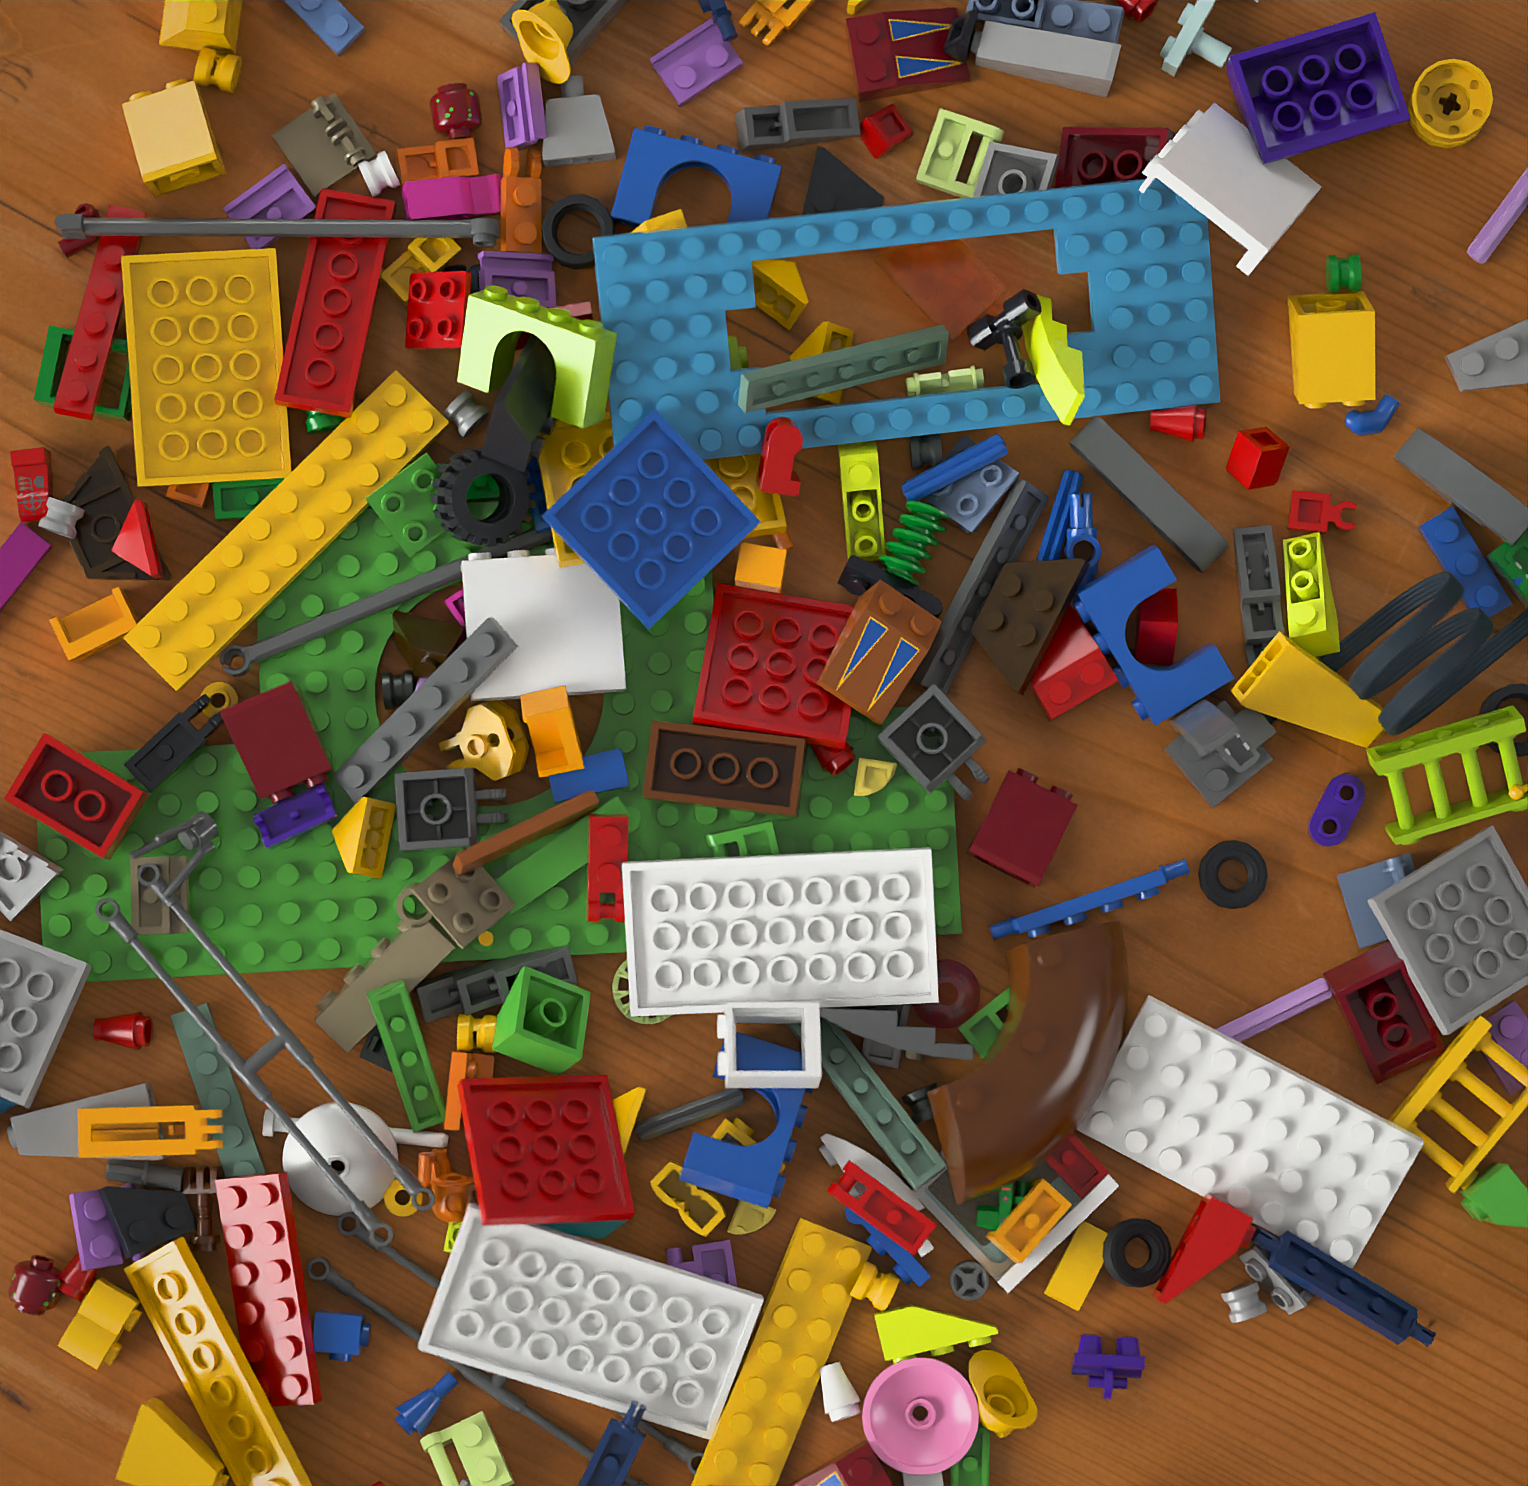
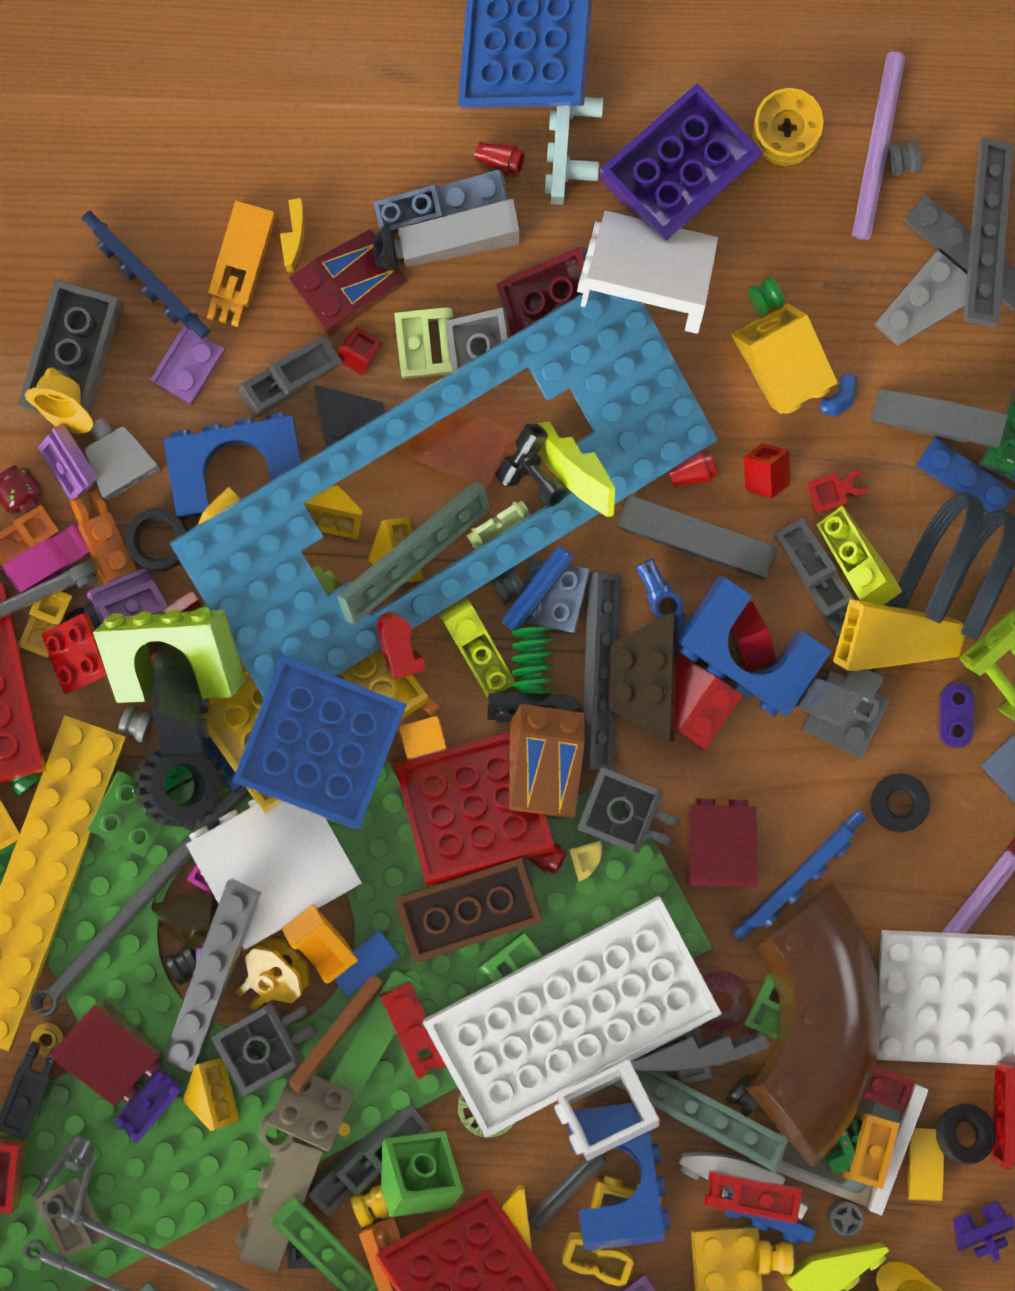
camera: 30 degrees left, 0 degrees up
light yellow tile [727,1200,777,1235] -> none
blue axle [1036,470,1083,561] -> none

